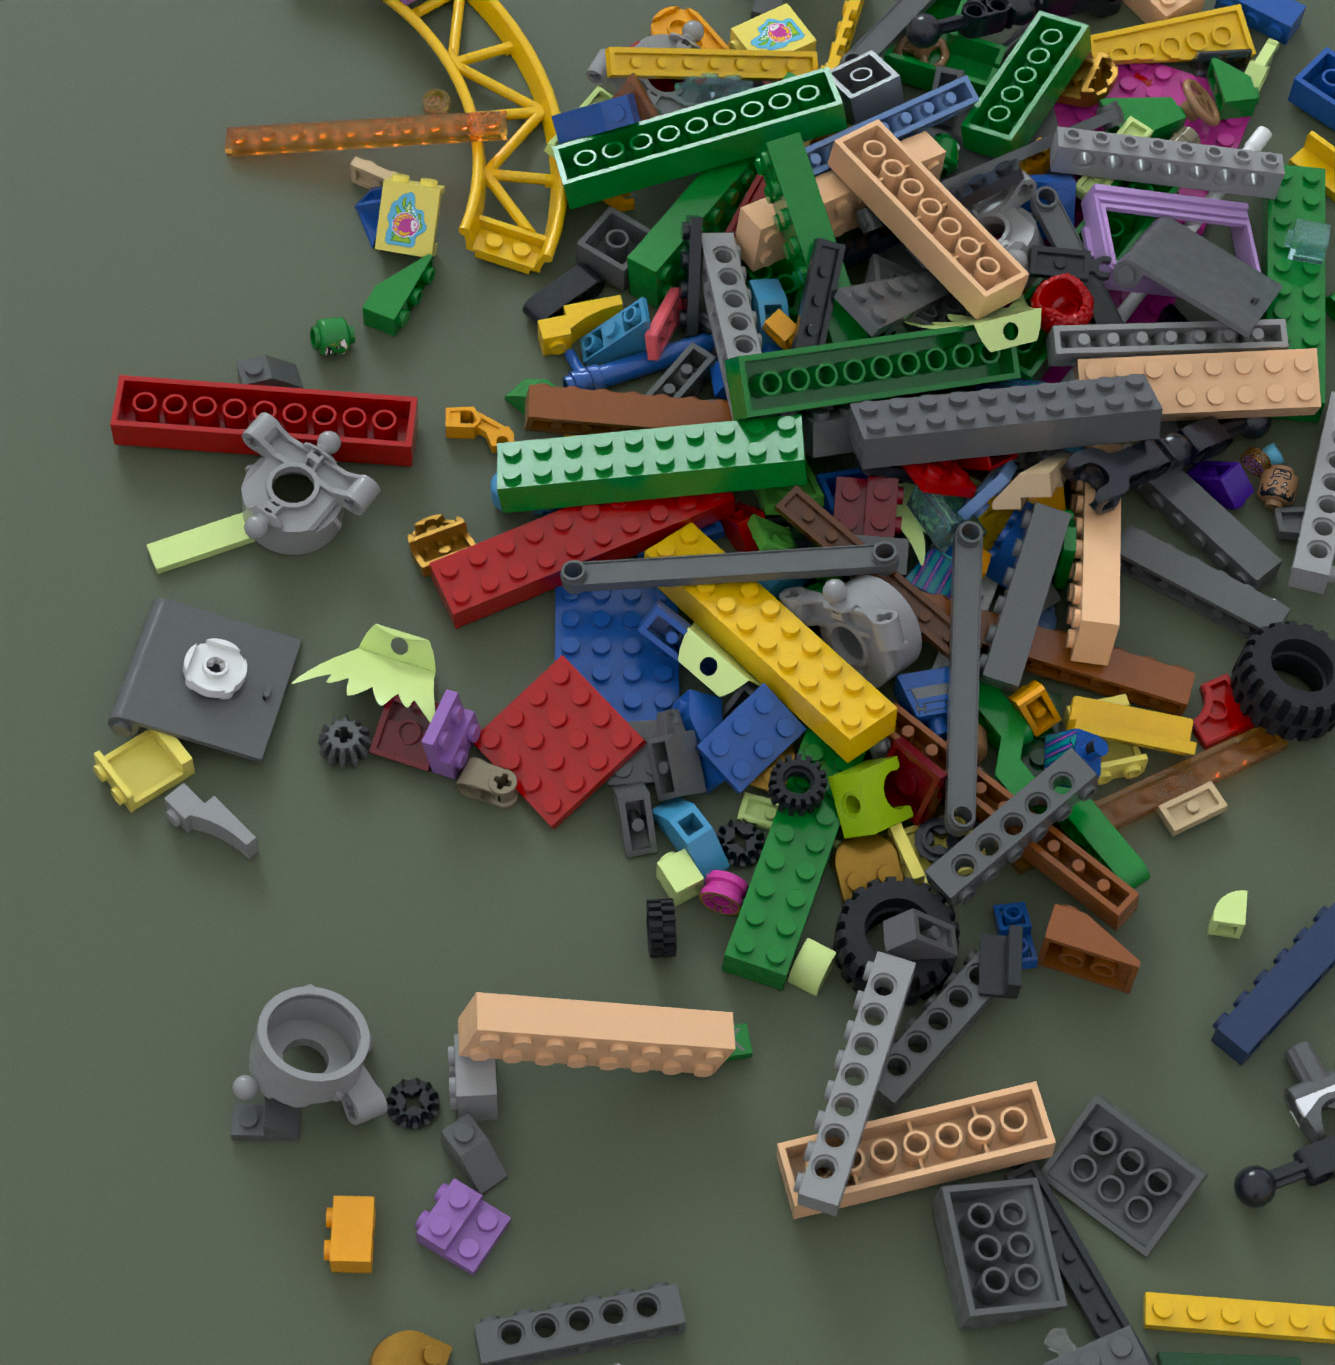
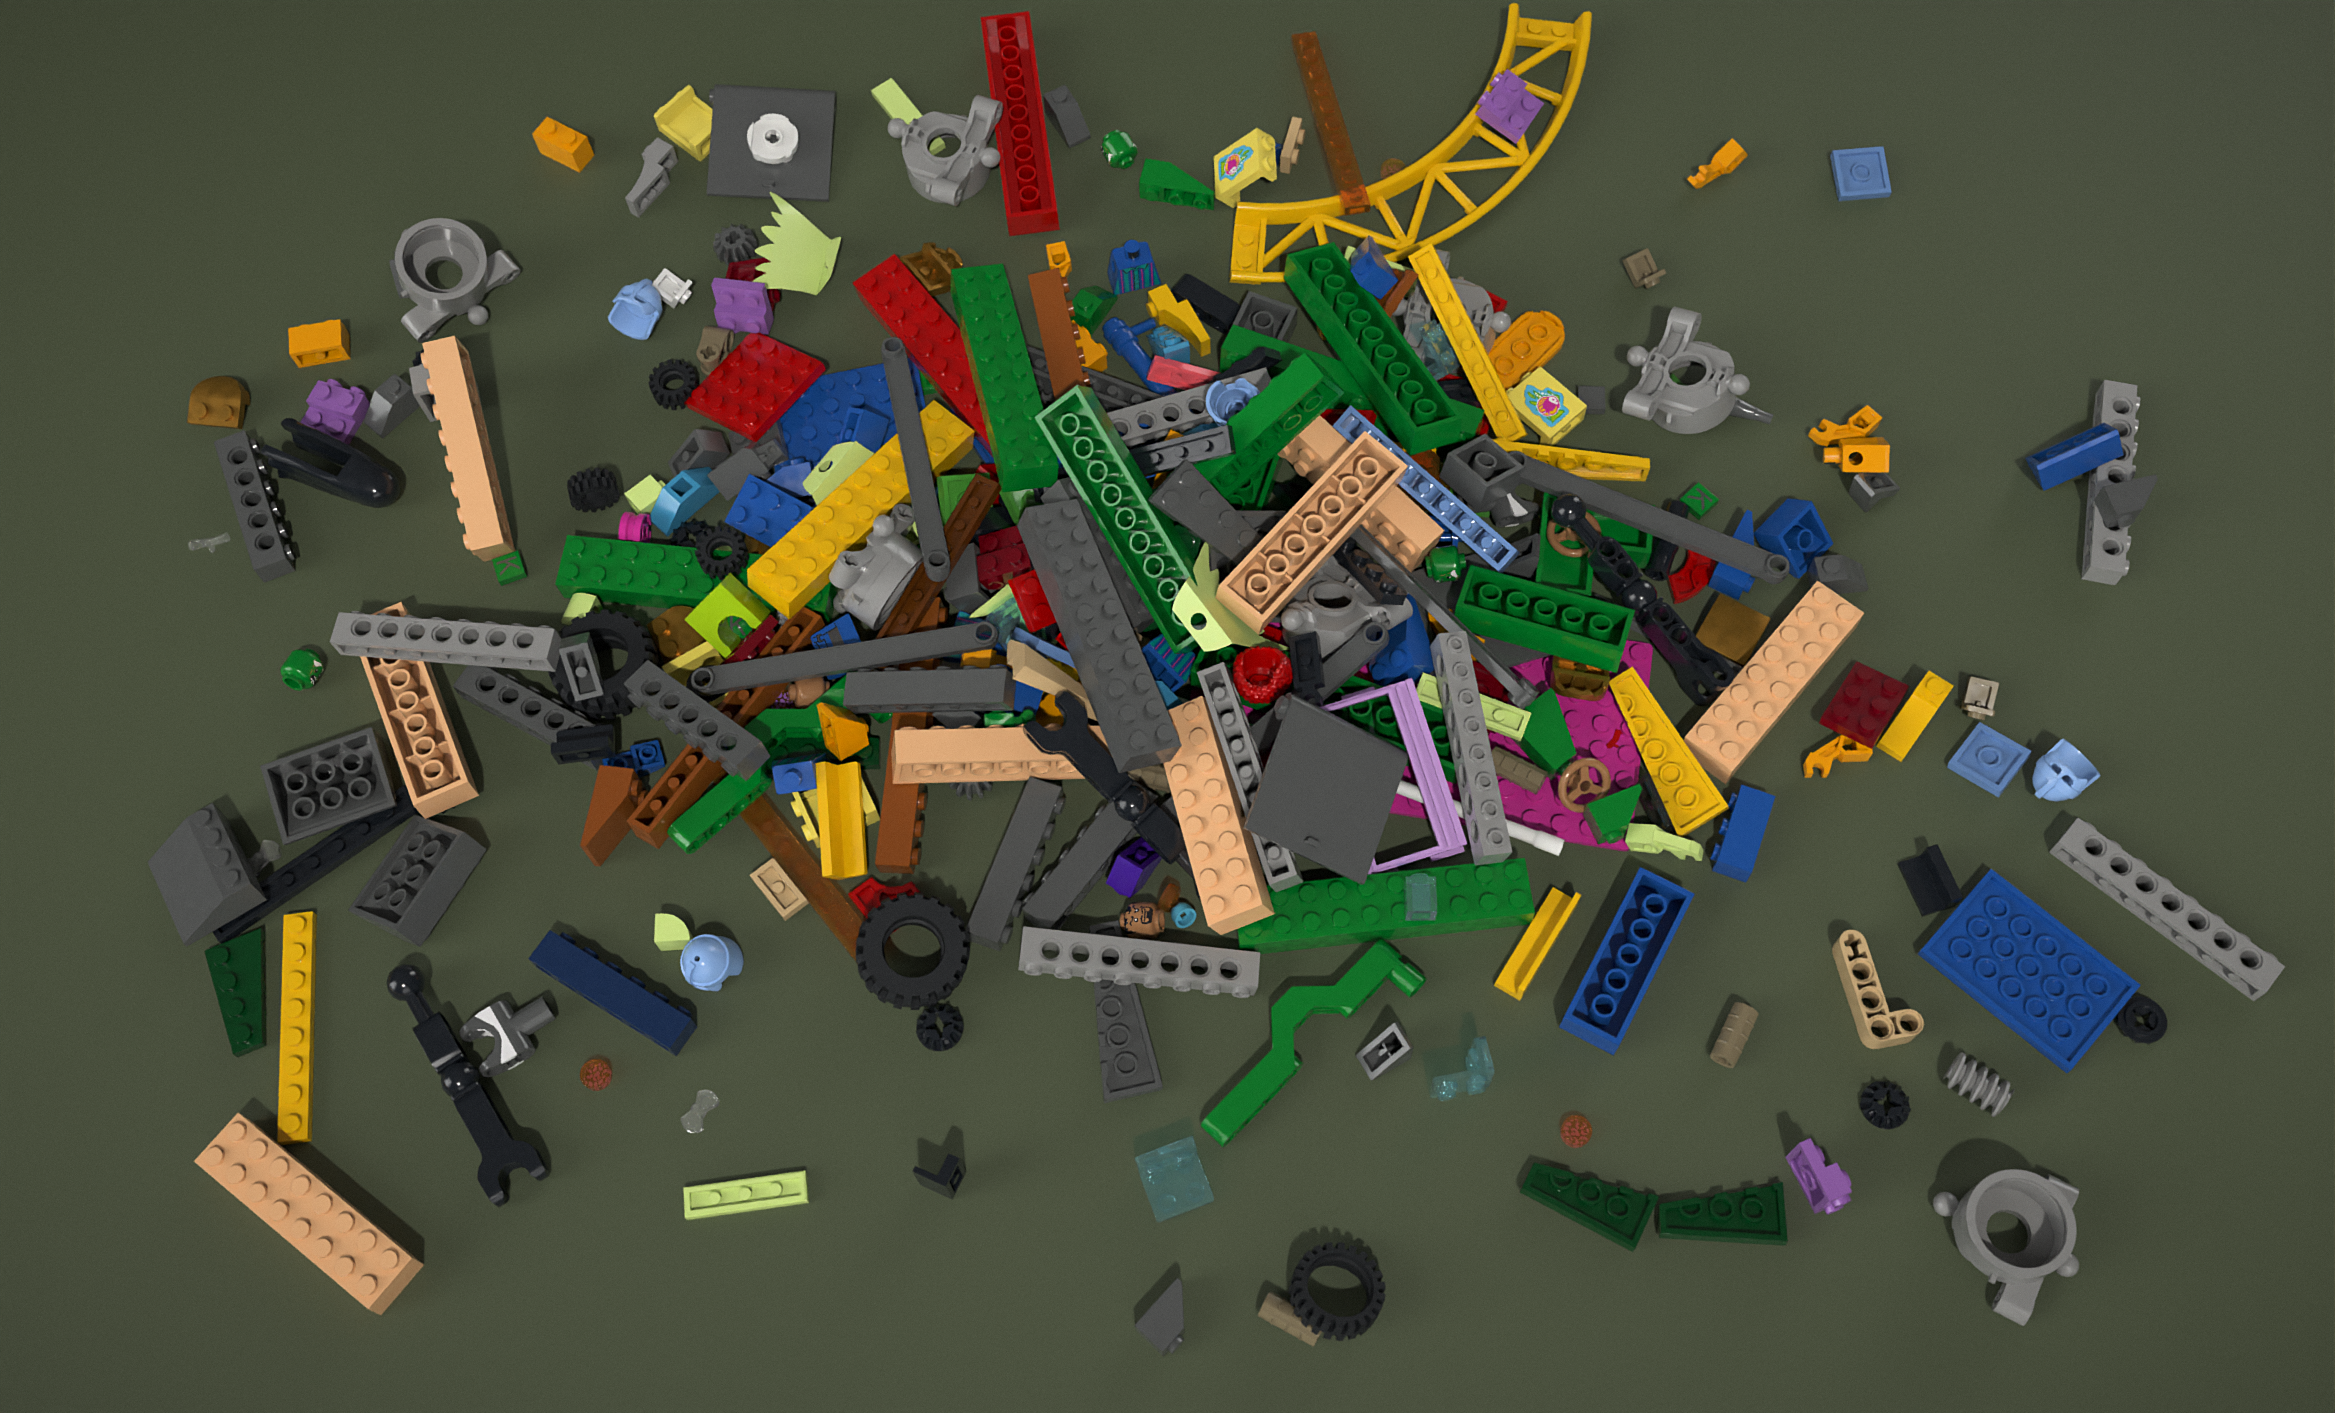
camera: 85 degrees right, 5 degrees up
none -> black piece [261,418,400,508]
none -> green head [280,649,324,691]
none -> light orange brick [532,117,594,173]
none -> light blue helmet [608,279,662,340]
none -> black tyre [648,359,699,411]
none -> white bracket [652,268,693,309]
none -> light blue helmet [680,934,744,991]
none -> blue torso [1107,240,1161,295]
none -> light blue helmet [1206,378,1260,427]

